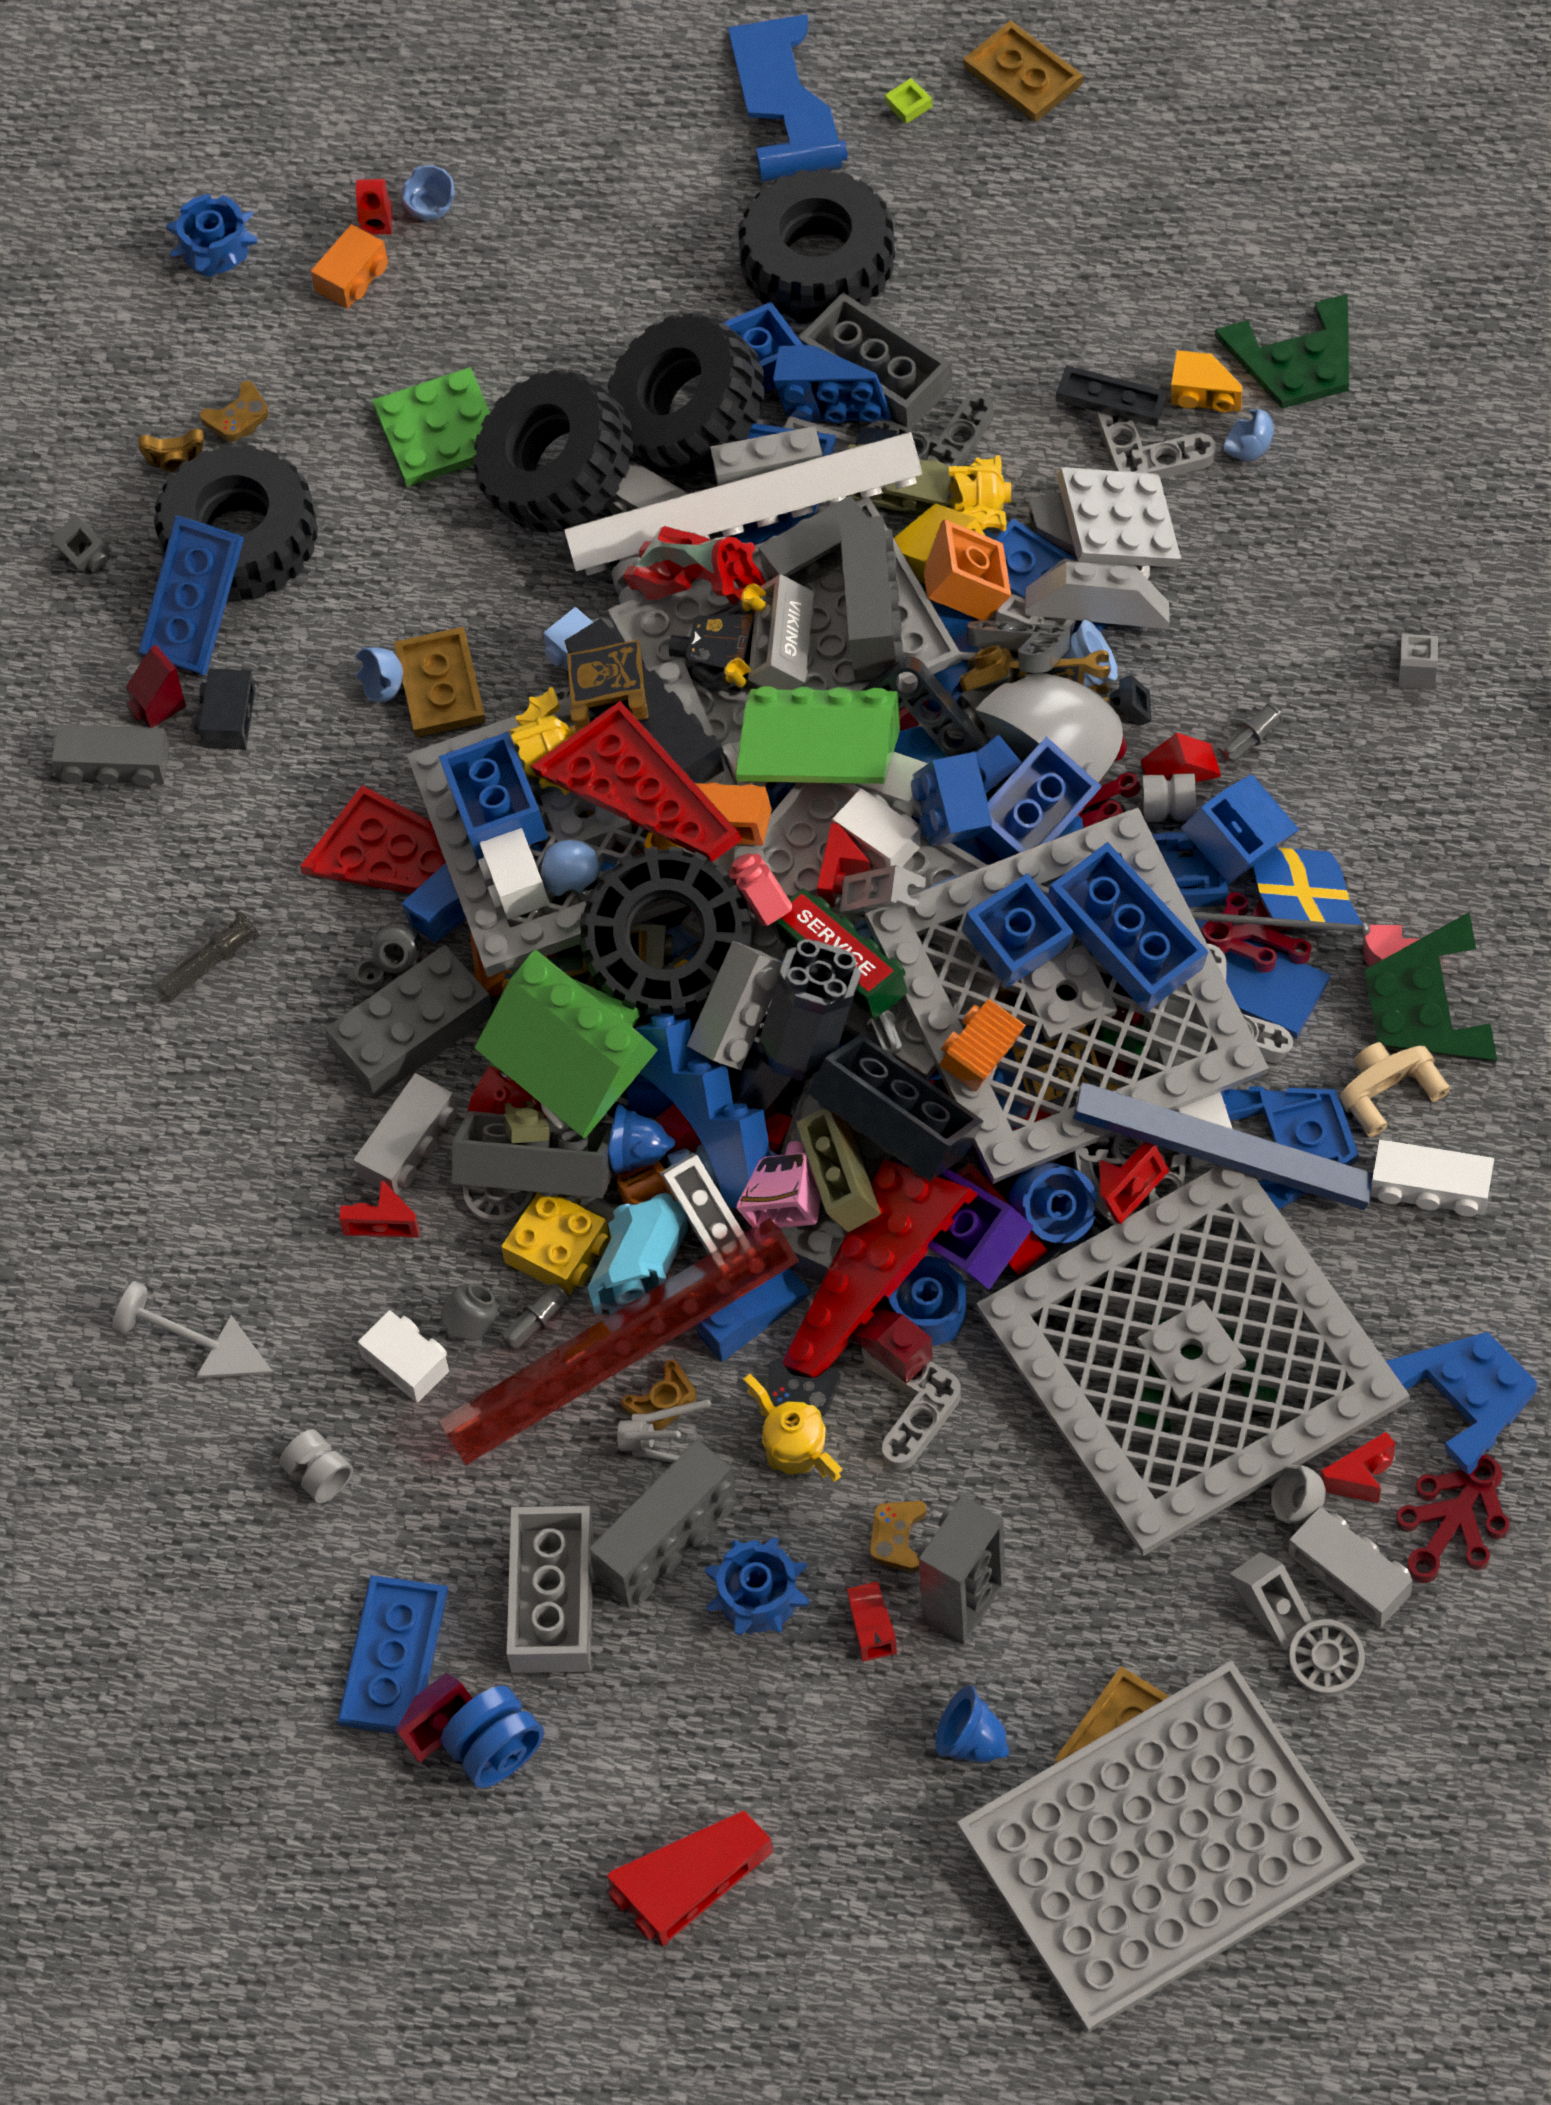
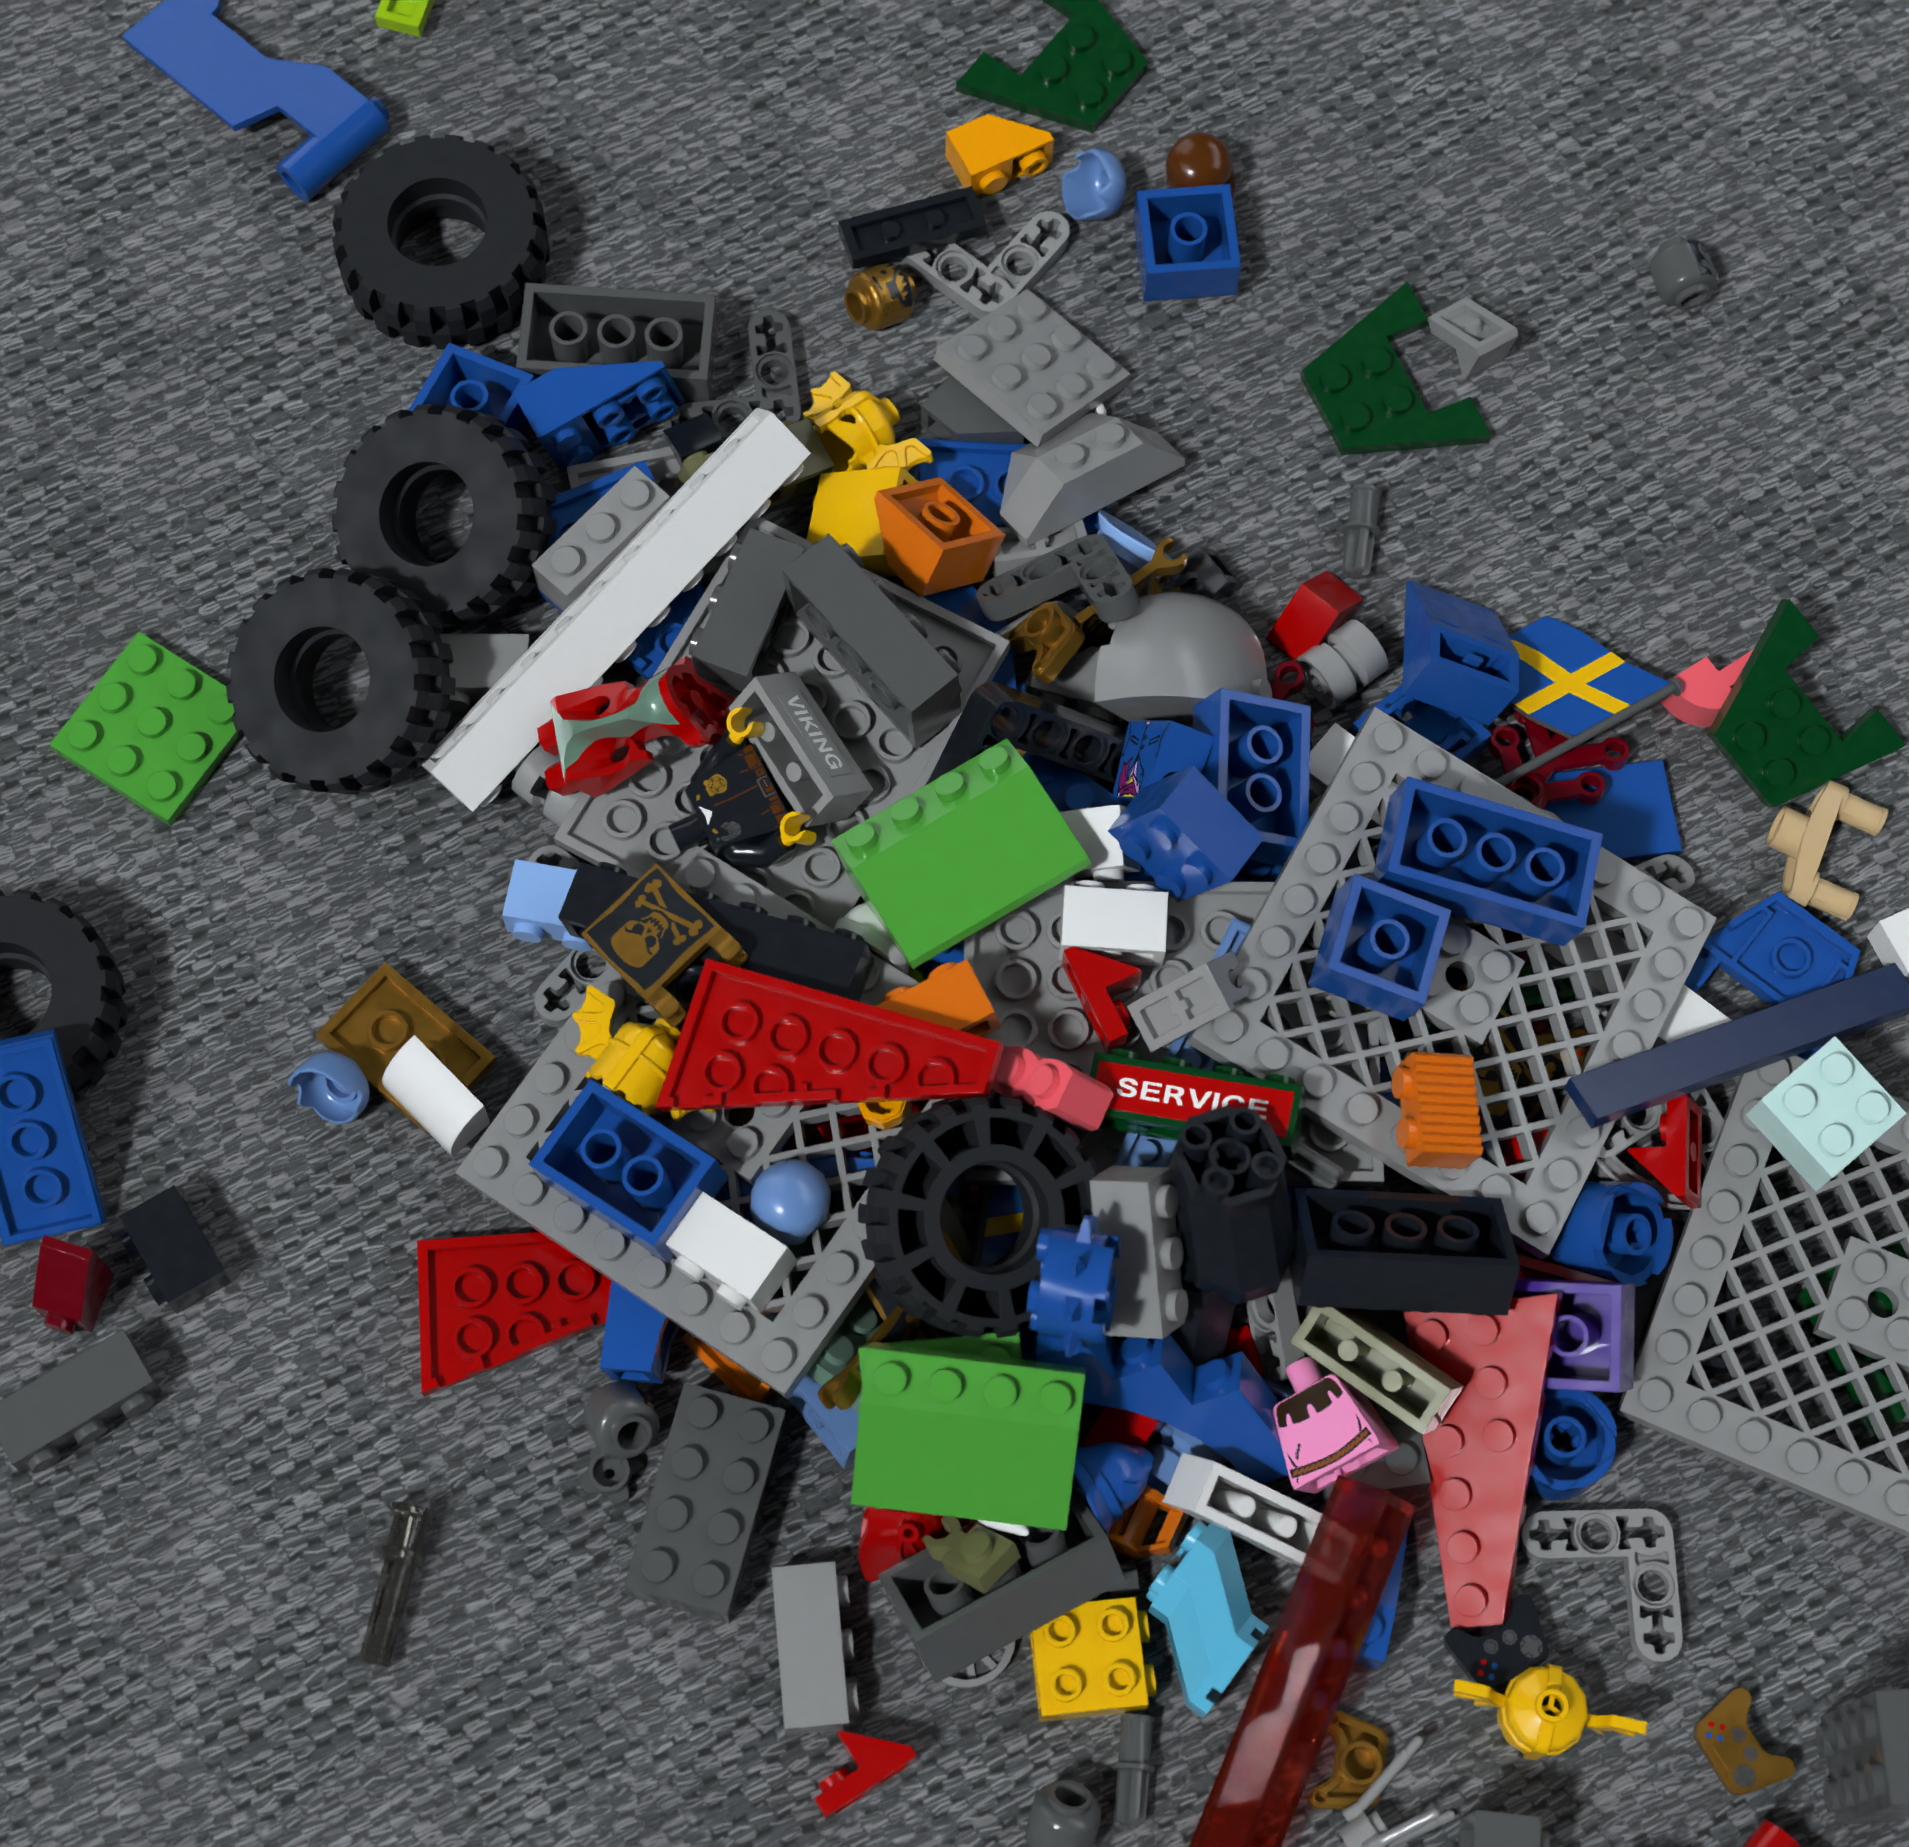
camera: 45 degrees left, 10 degrees up
dark red slope [850,1308,933,1384] -> none
none -> white brick [382,1035,490,1157]
none -> pearl gold head [844,262,917,331]
none -> blue brick [1027,1214,1121,1358]
none -> blue brick [1133,184,1241,302]
none -> reddish brown helmet [1165,132,1235,198]
none -> dark green wing [1300,282,1492,455]
none -> light aqua brick [1746,1036,1907,1192]

